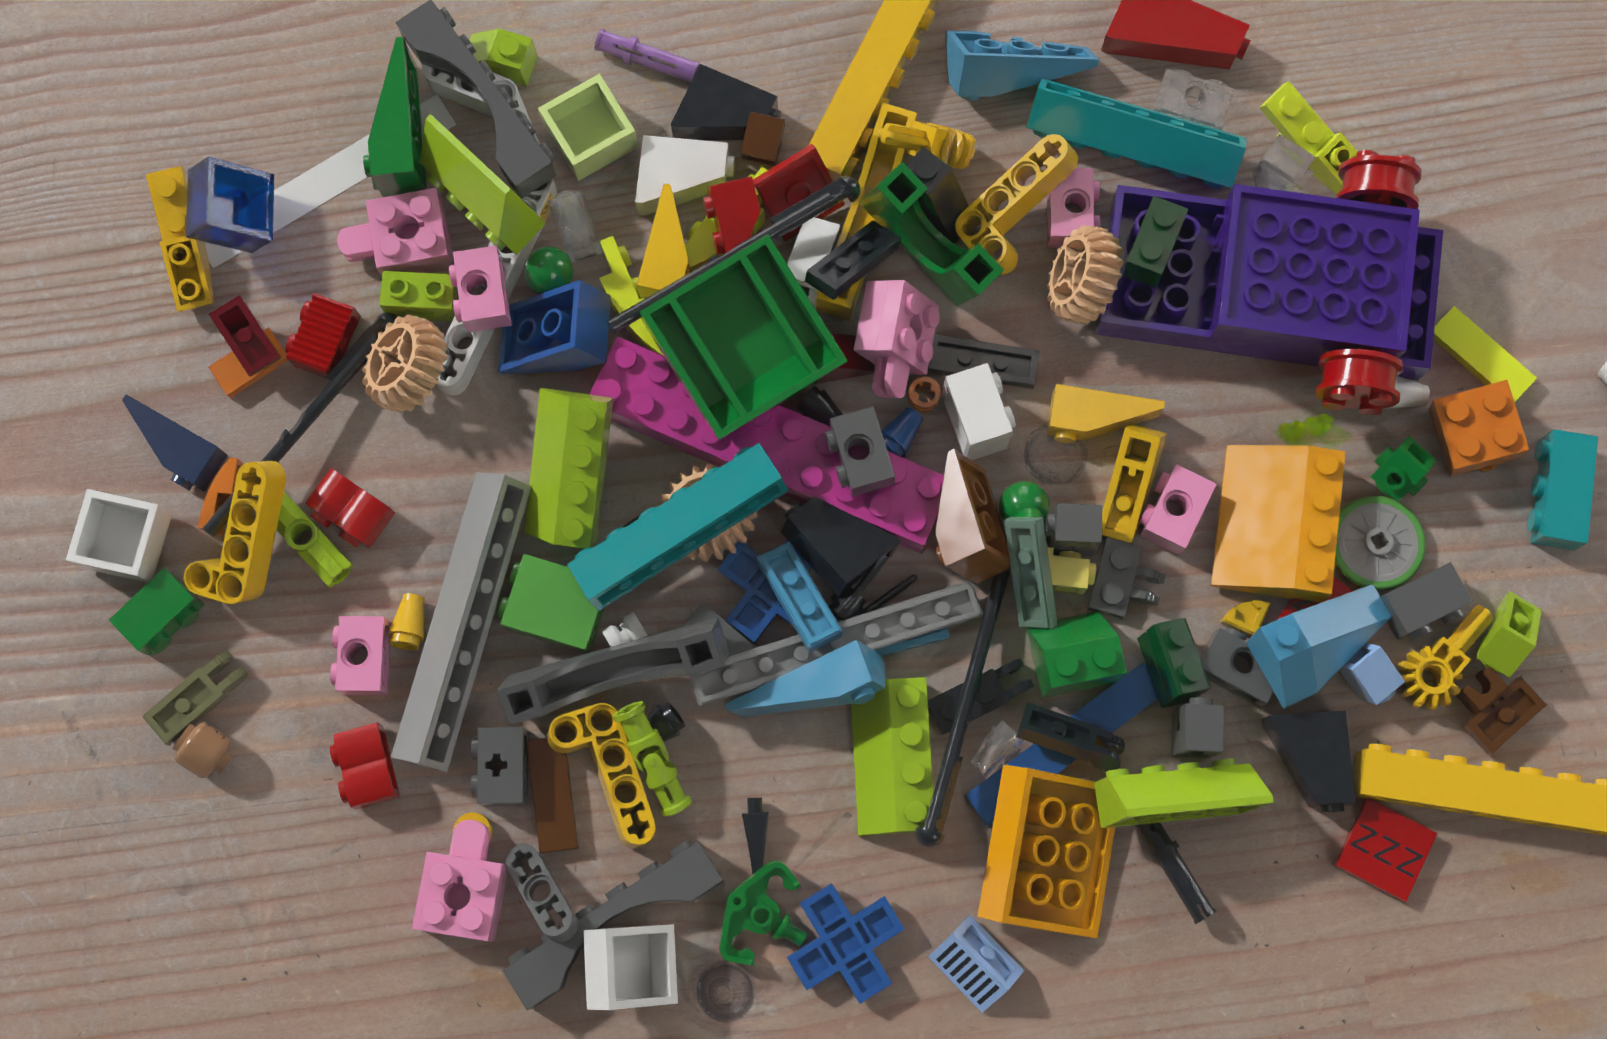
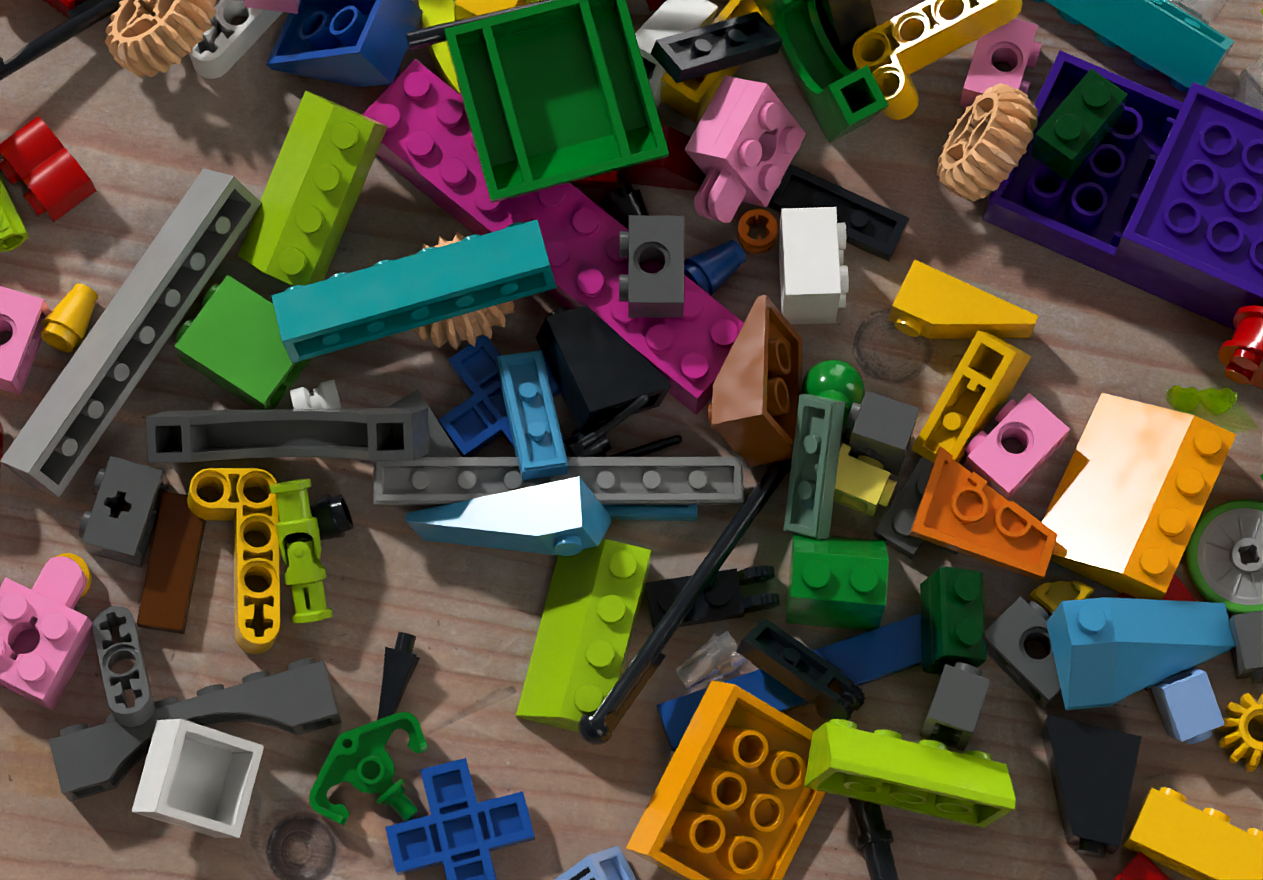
camera: 15 degrees right, 5 degrees down
none -> orange wing [909,446,1058,581]

